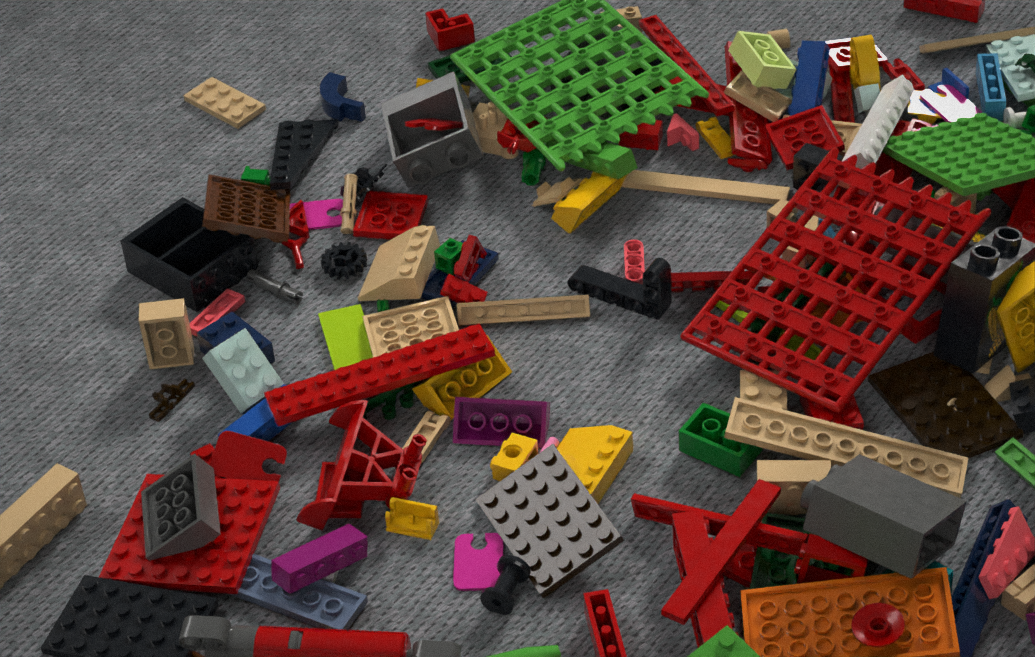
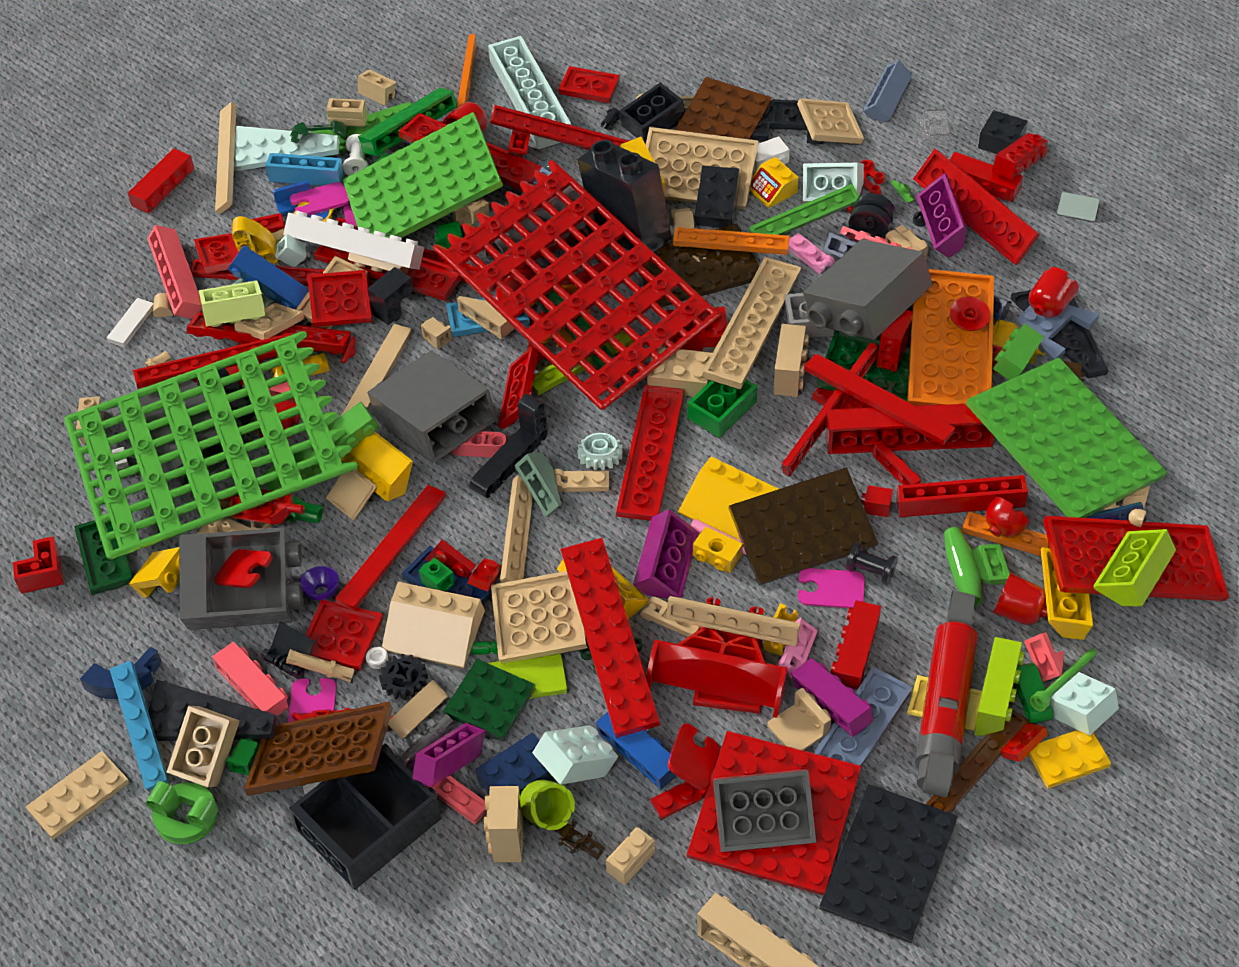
camera: 85 degrees left, 10 degrees up
none -> white tile [107,298,154,348]
none -> dark azure plate [110,661,170,791]
none -> tan pin [145,351,172,367]
none -> bright green piece [146,781,219,844]
none -> coral brick [147,225,202,319]
none -> tan brick [167,706,240,787]
none -> coral brick [212,642,289,717]
none -> dark purple piece [300,566,339,600]
none -> red tile [335,485,446,611]
none -> white tile [366,647,389,669]
none -> dark grey brick [367,350,497,463]
none -> tan beam [388,680,449,740]
none -> magenta brick [413,723,485,787]
none -> dark green plate [443,659,536,742]
none -> sand green slope [515,452,561,517]
none -> lime cylinder [520,780,575,830]
none -> tan plate [553,469,609,492]
none -> light aqua gear [577,433,623,471]
none -> tan brick [606,827,655,885]
none -> red plate [616,384,684,521]
none -> tan tile [666,596,801,646]
none -> orange plate [673,227,790,255]
none -> tan bracket [768,688,831,751]
none -> bright pink plate [777,618,818,679]
none -> bright pink plate [788,233,835,274]
none -> red brick [830,600,881,689]
none -> red brick [861,485,893,517]
none -> red plate [873,440,921,485]

